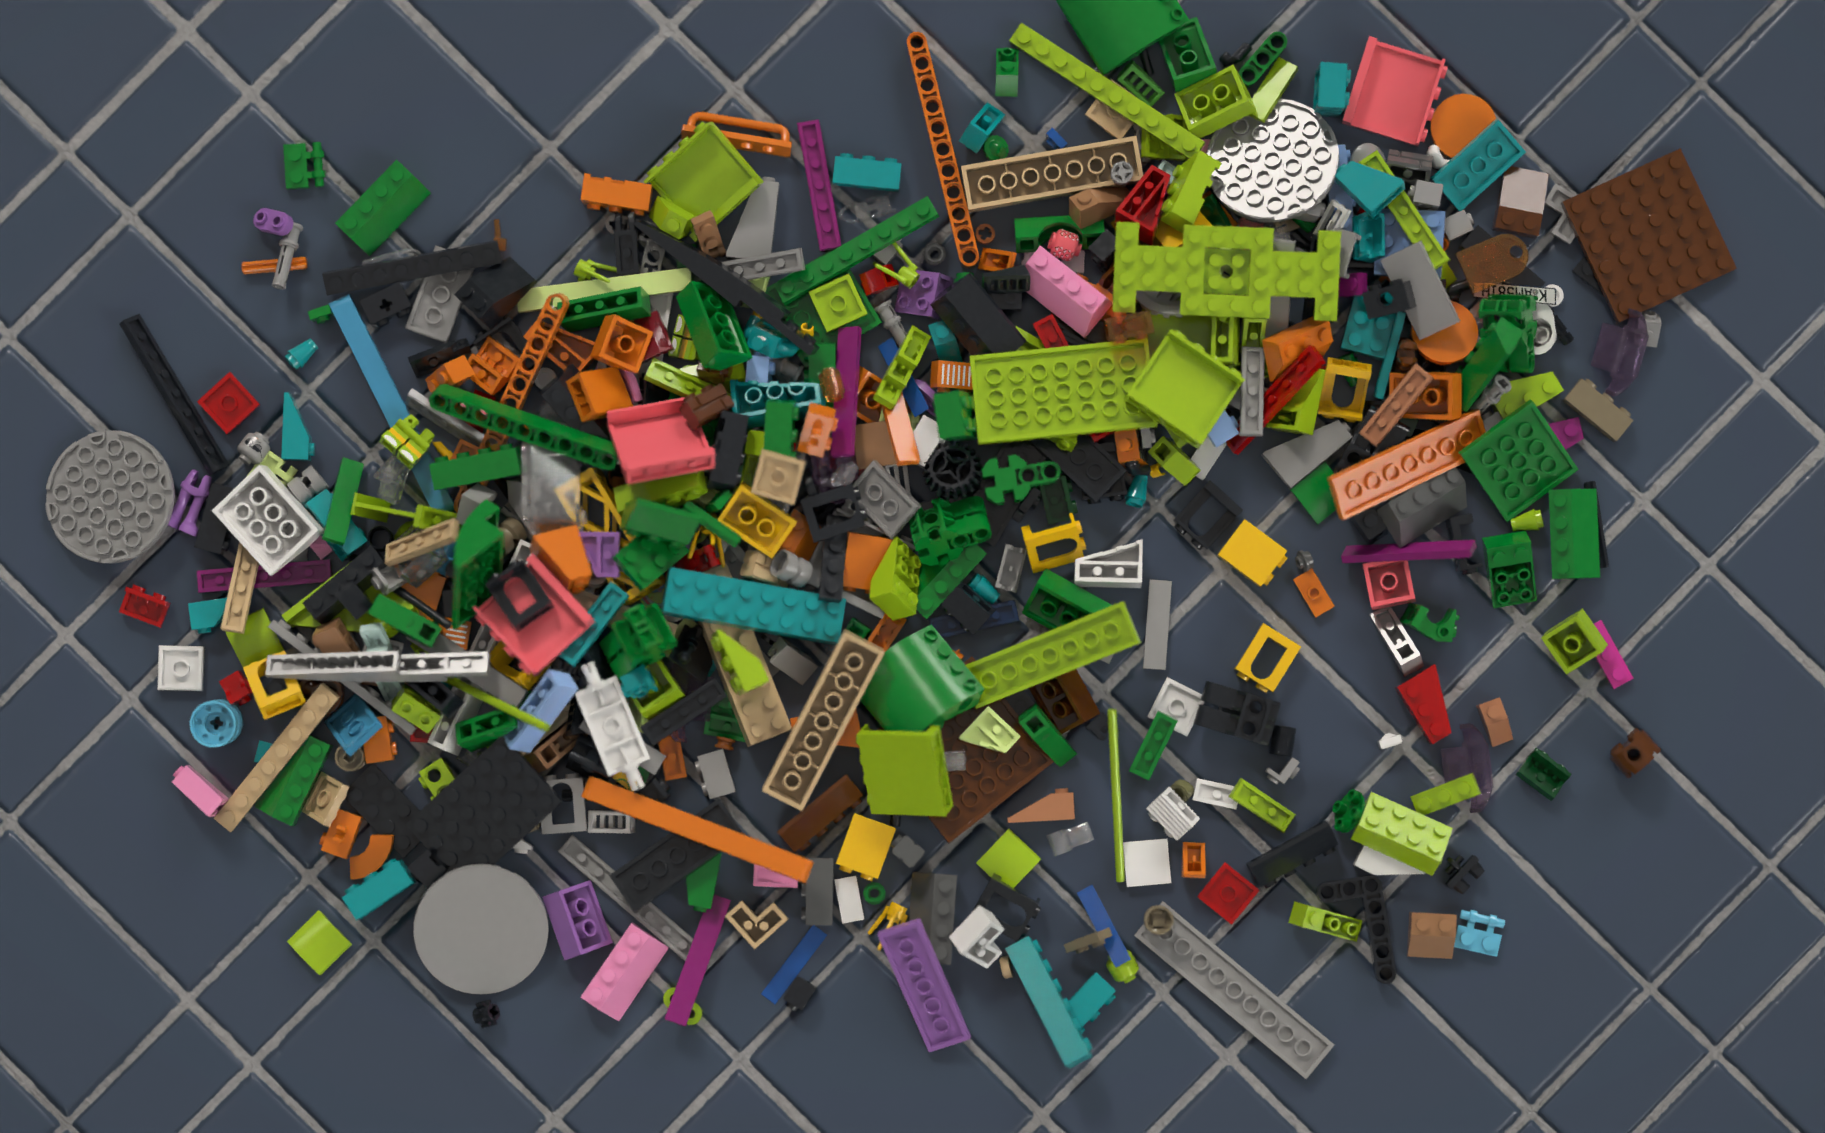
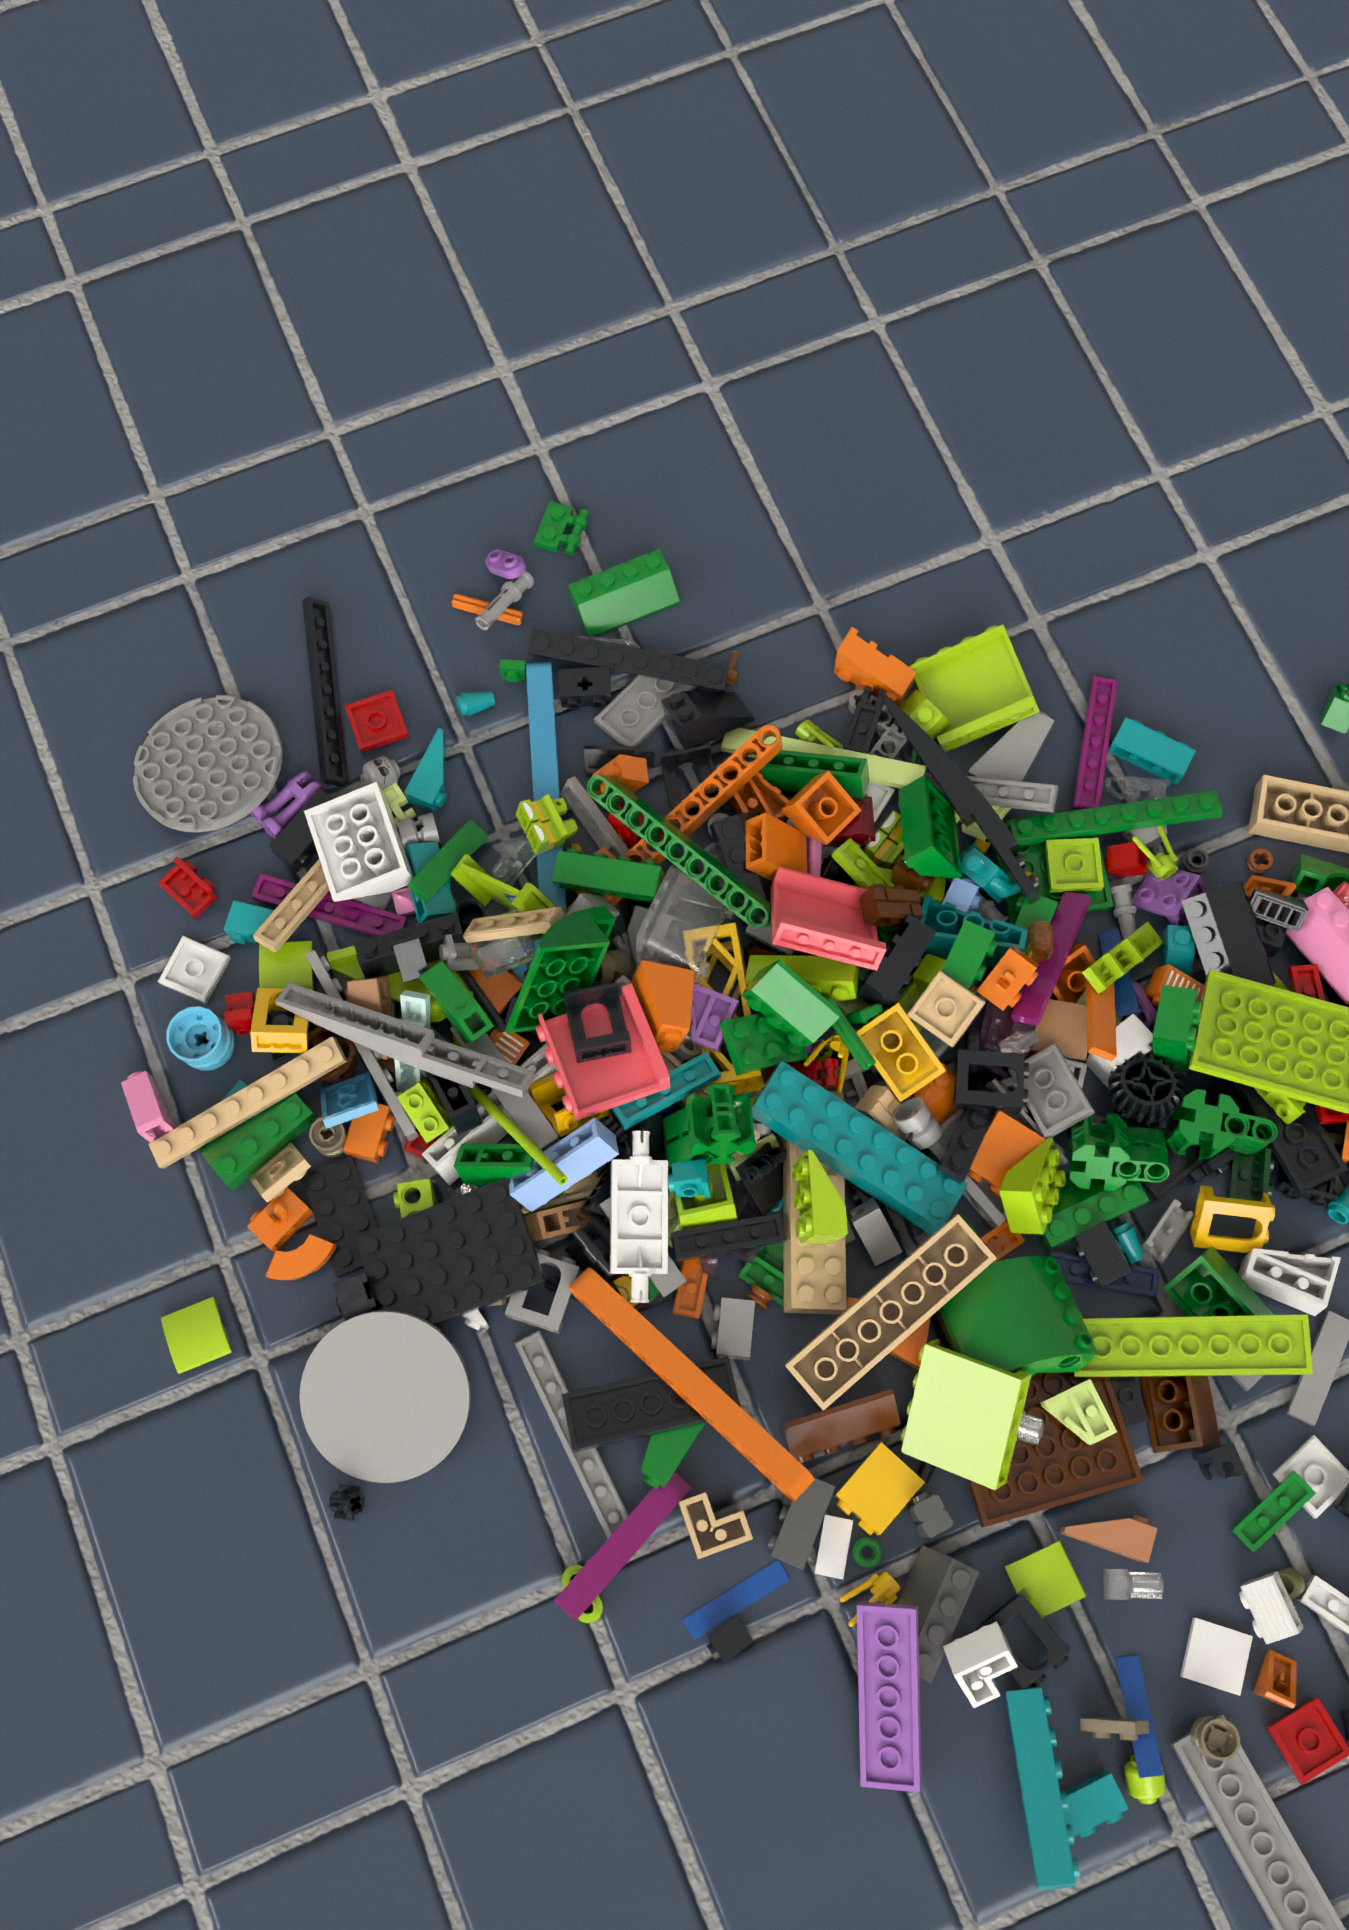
camera: 20 degrees right, 15 degrees down
teal brick [342,859,417,920] -> none
orange slope [468,336,520,396] -> none
medium lavender slope [542,880,613,960] -> none
bright pink slope [581,922,669,1021] -> none
white slope [588,810,636,834] -> none
black bracket [637,778,671,803] -> none
orange piece [681,112,792,157] -> none
medium nougat plate [690,210,726,258] -> none
bright pink plate [753,864,798,888] -> none
orange beam [907,32,979,269] -> none
teal slope [959,102,1005,153] -> none
green hat [983,135,1009,161] -> none
tan tile [1000,955,1014,979] -> none
green slope [1018,703,1077,767] -> none
lime piece [1107,709,1125,882] -> none

